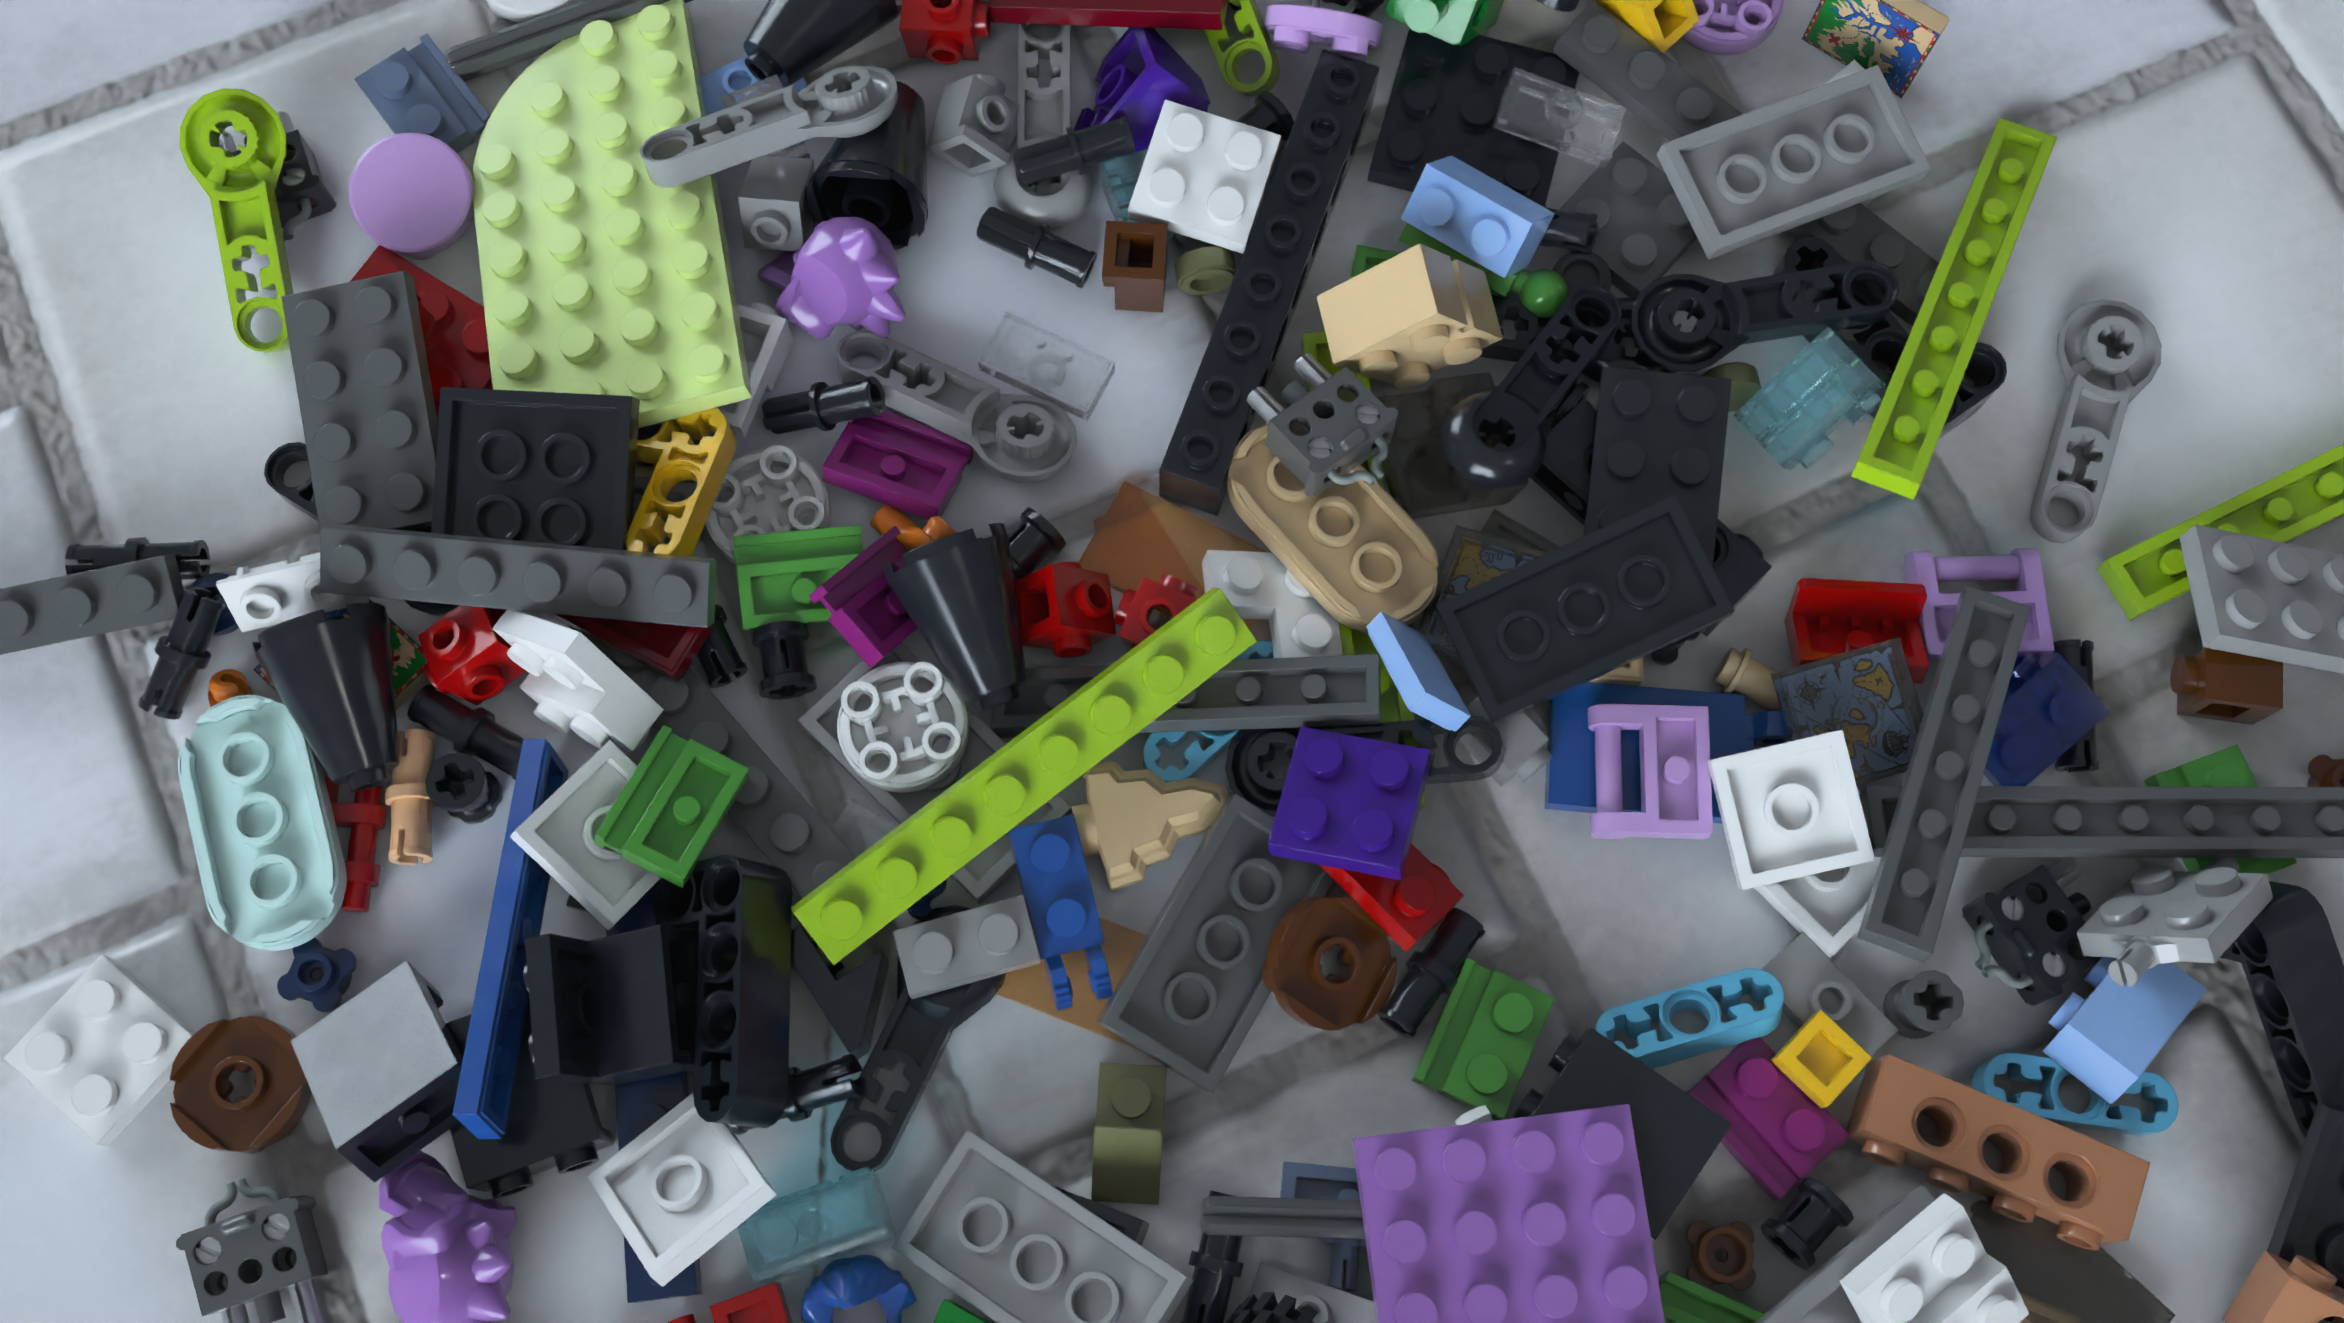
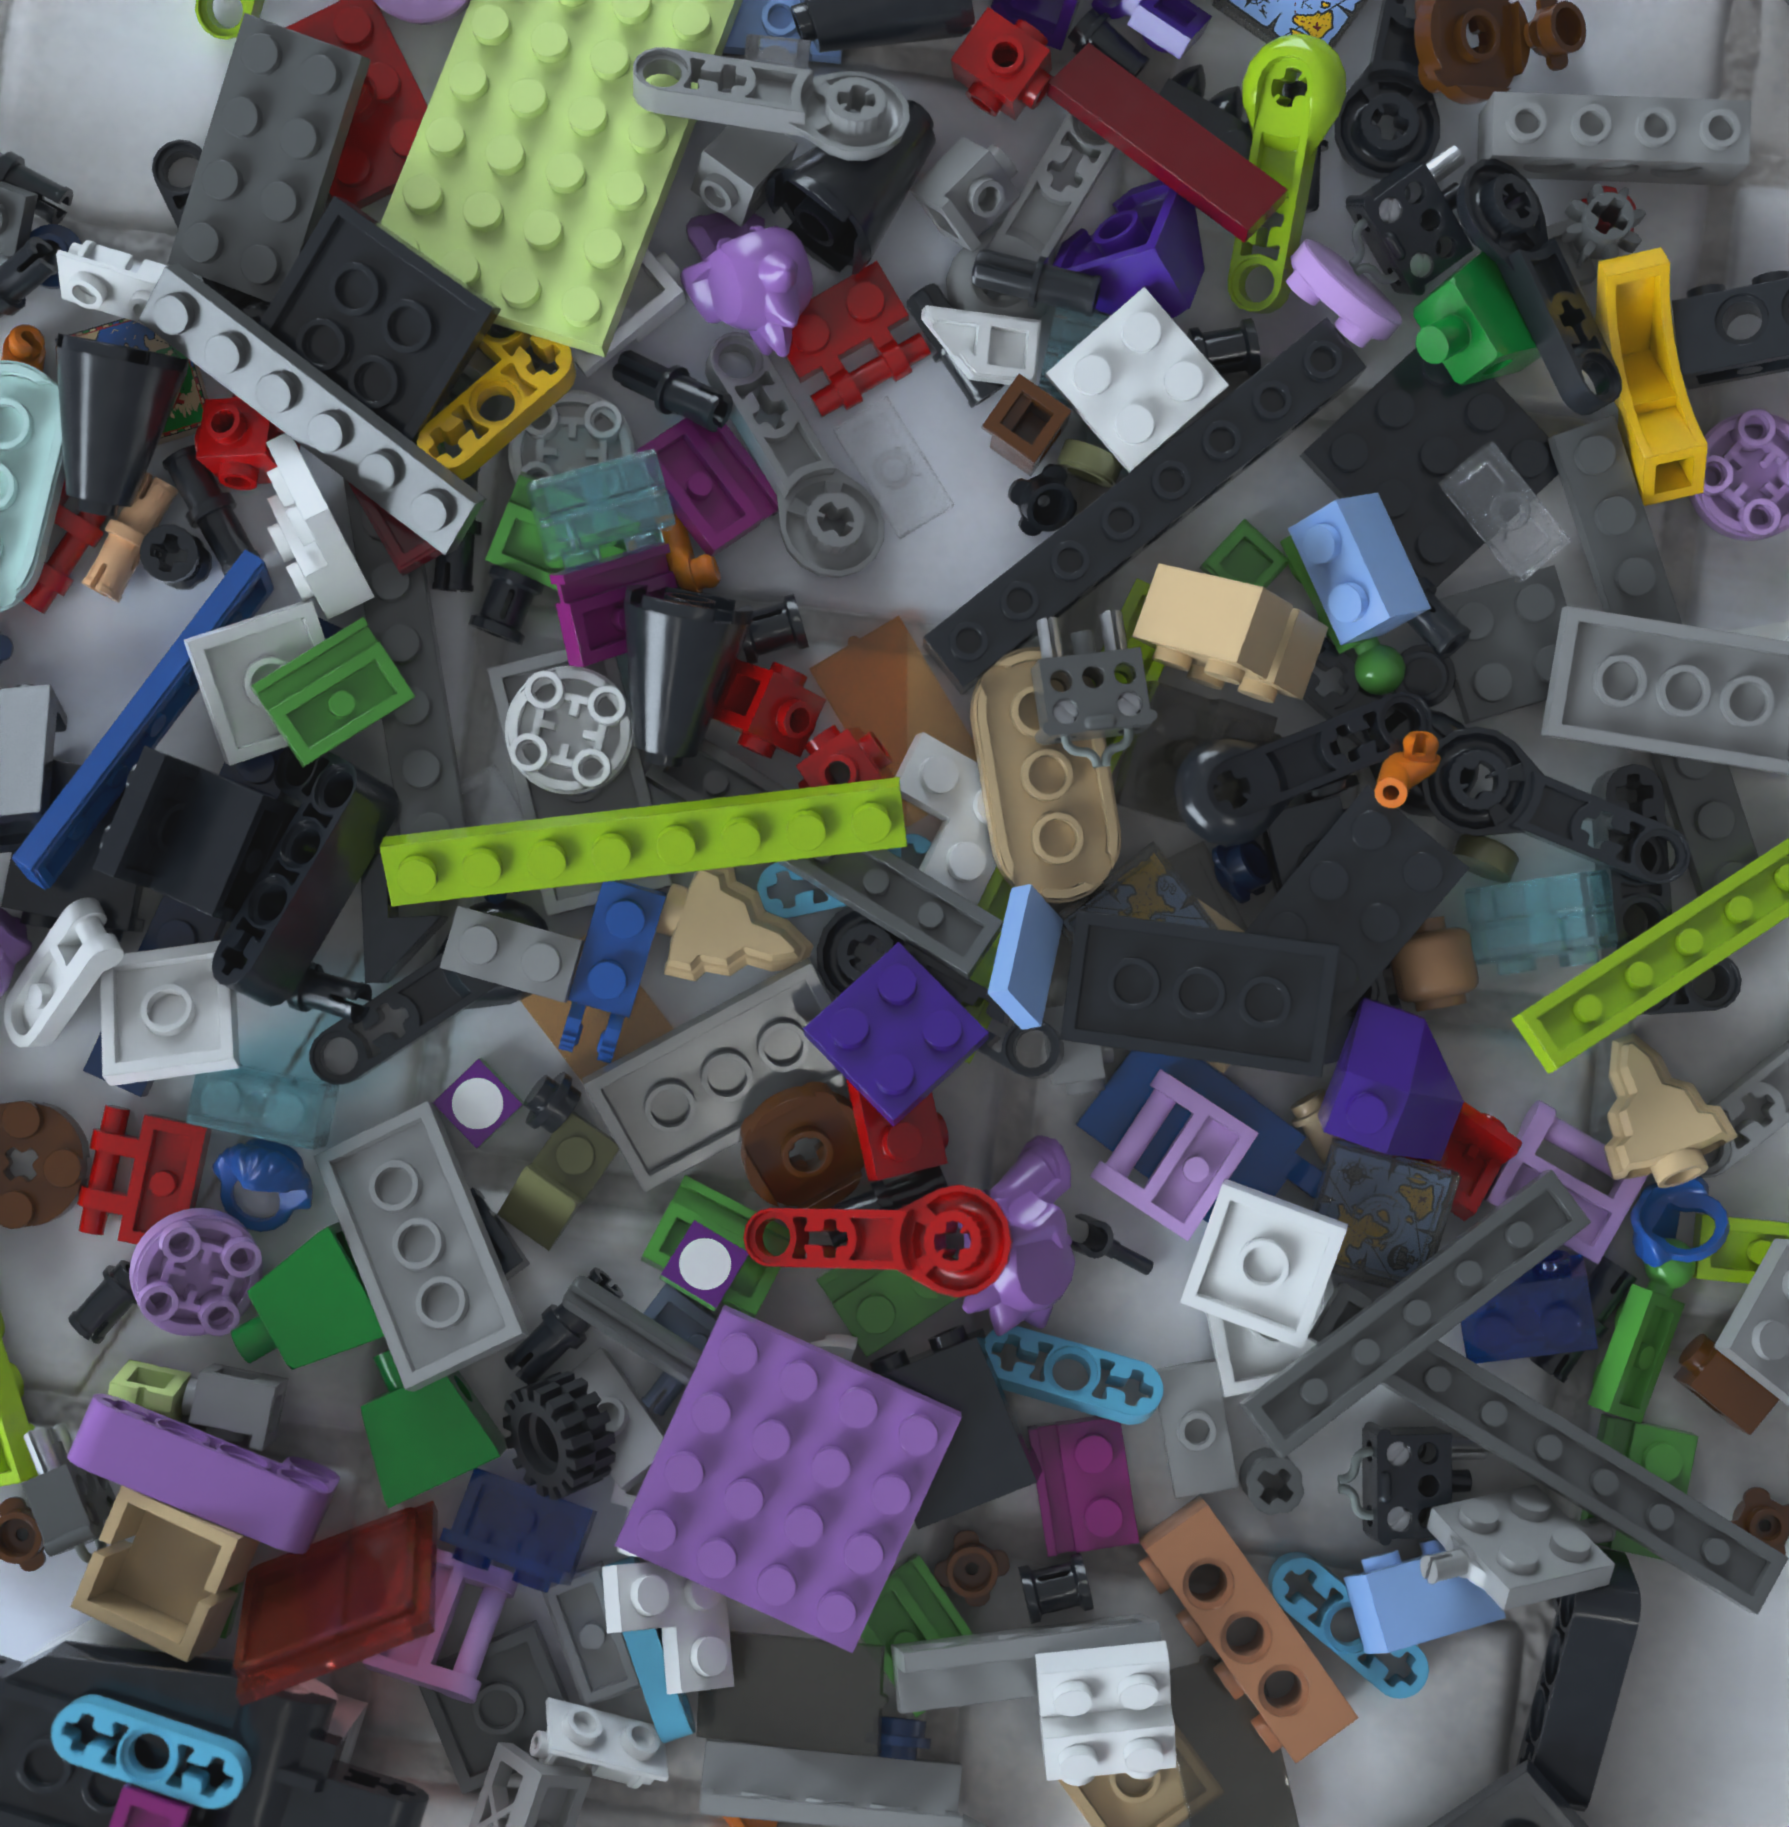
camera: 30 degrees right, 15 degrees up
yellow tile [1770,1010,1872,1109] -> none
none -> white plate [4,897,124,1048]
none -> tile [433,1058,524,1149]
none -> black plate [523,1072,581,1133]
none -> clear light blue brick [526,449,676,570]
none -> bright green plate [641,1175,790,1318]
none -> tile [659,1220,749,1312]
none -> red beam [743,1185,1013,1298]
none -> red plate [785,261,931,418]
none -> white tile [921,305,1042,385]
none -> medium lavender head [957,1135,1075,1336]
none -> black plate [1008,464,1077,536]
none -> black hand [1070,1213,1154,1275]
none -> dark blue plate [1212,840,1272,904]
none -> dark purple slope [1318,996,1464,1161]
none -> orange arm [1374,731,1441,808]
none -> medium nougat head [1390,916,1479,1012]
none -> bright green plate [1587,1238,1696,1423]
none -> tan rock [1604,1033,1737,1188]
none -> blue piece [1630,1176,1730,1267]

